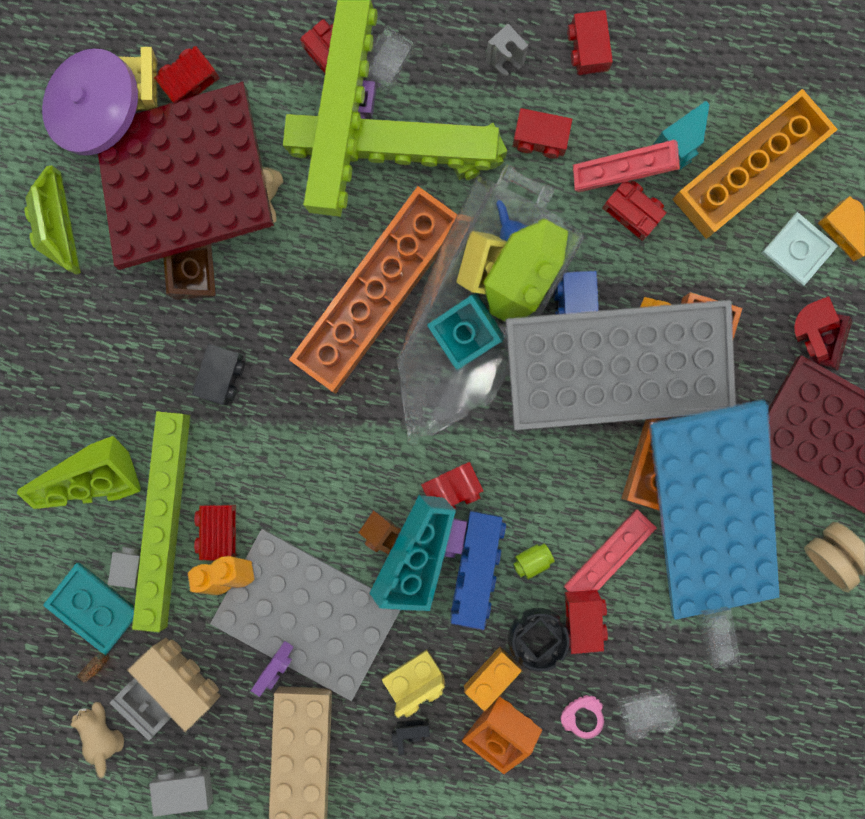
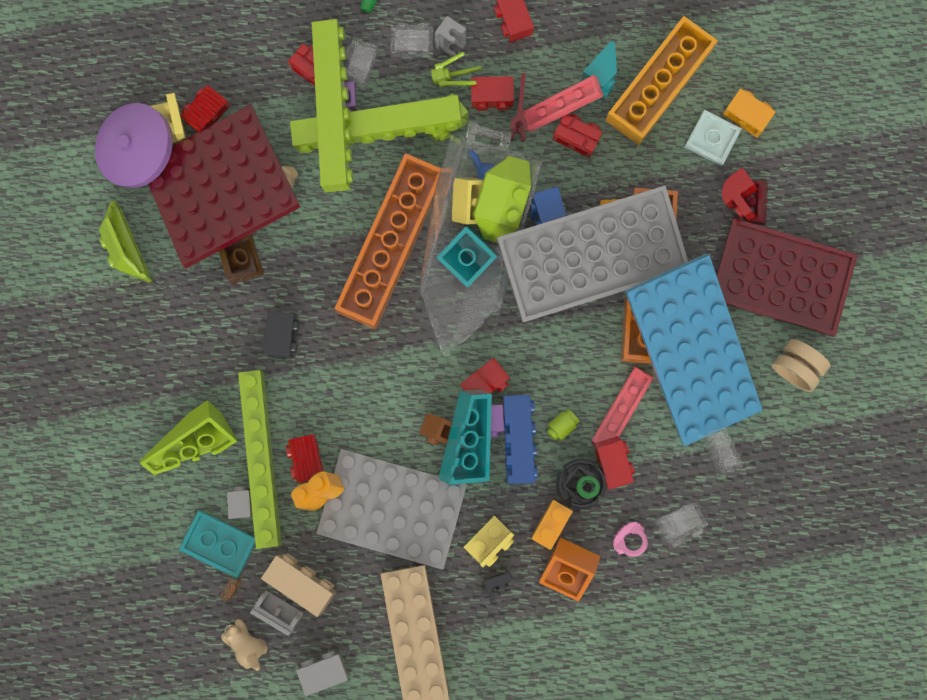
camera: 15 degrees left, 5 degrees down
medium lavender plate [251,641,293,697] -> none
none -> clear brick [390,23,434,57]
none -> lime plant [431,52,482,87]
none -> dark red flag [509,73,528,142]
none -> green cone [577,476,600,499]

